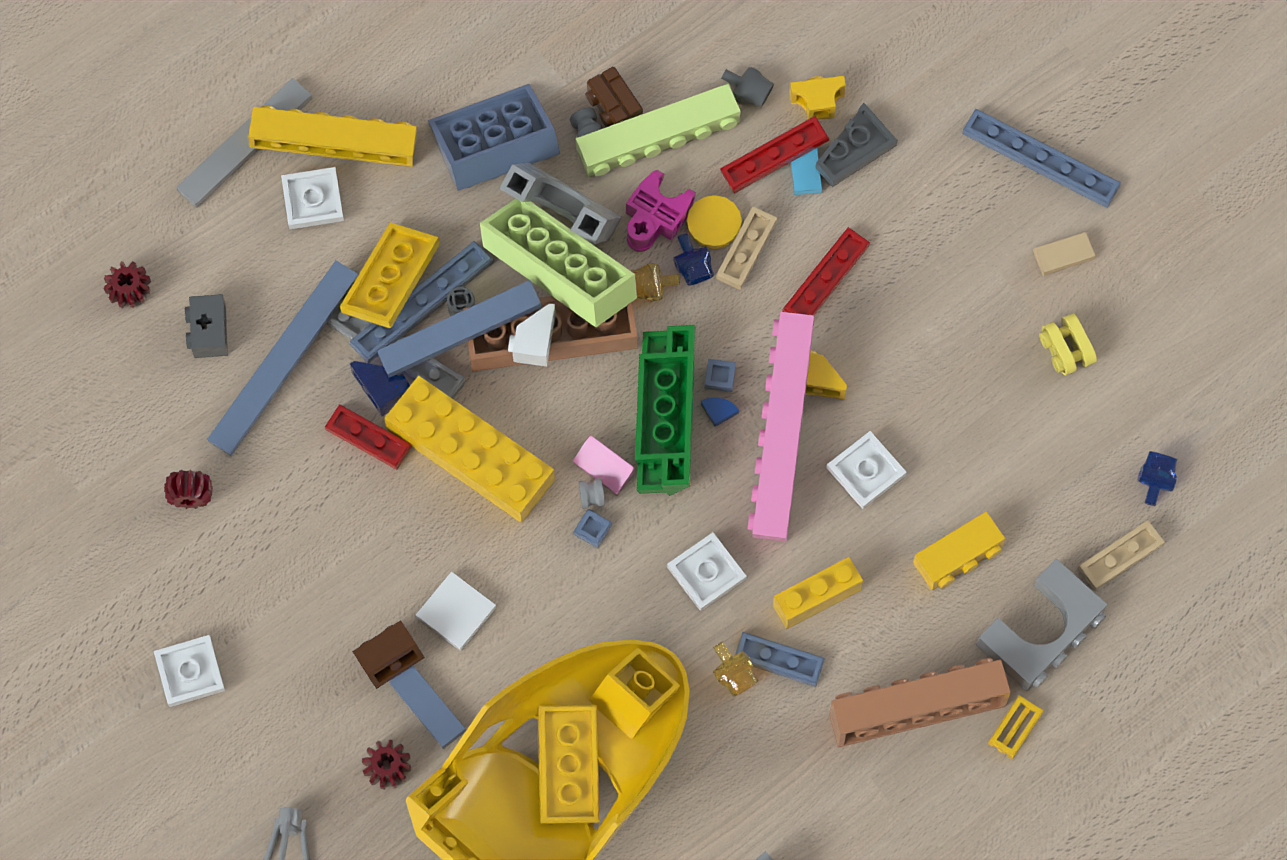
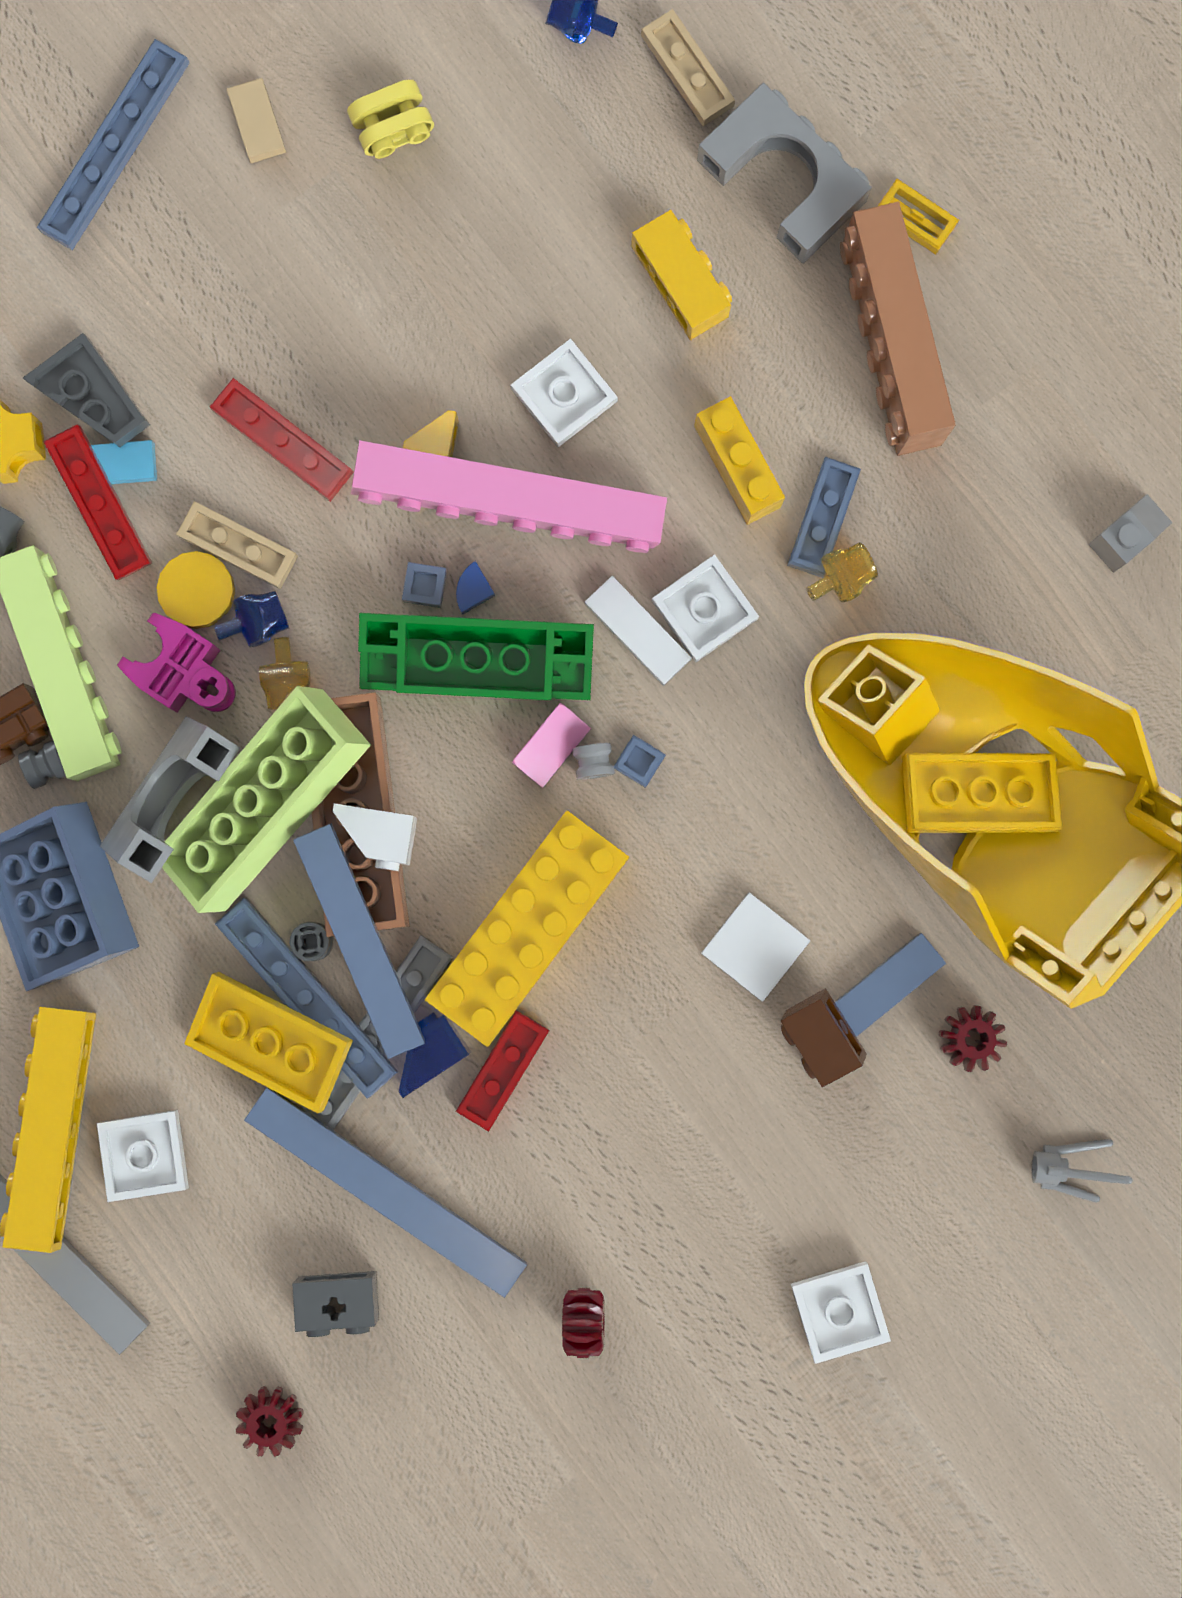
camera: 90 degrees left, 15 degrees up
none -> white tile [585,576,692,686]

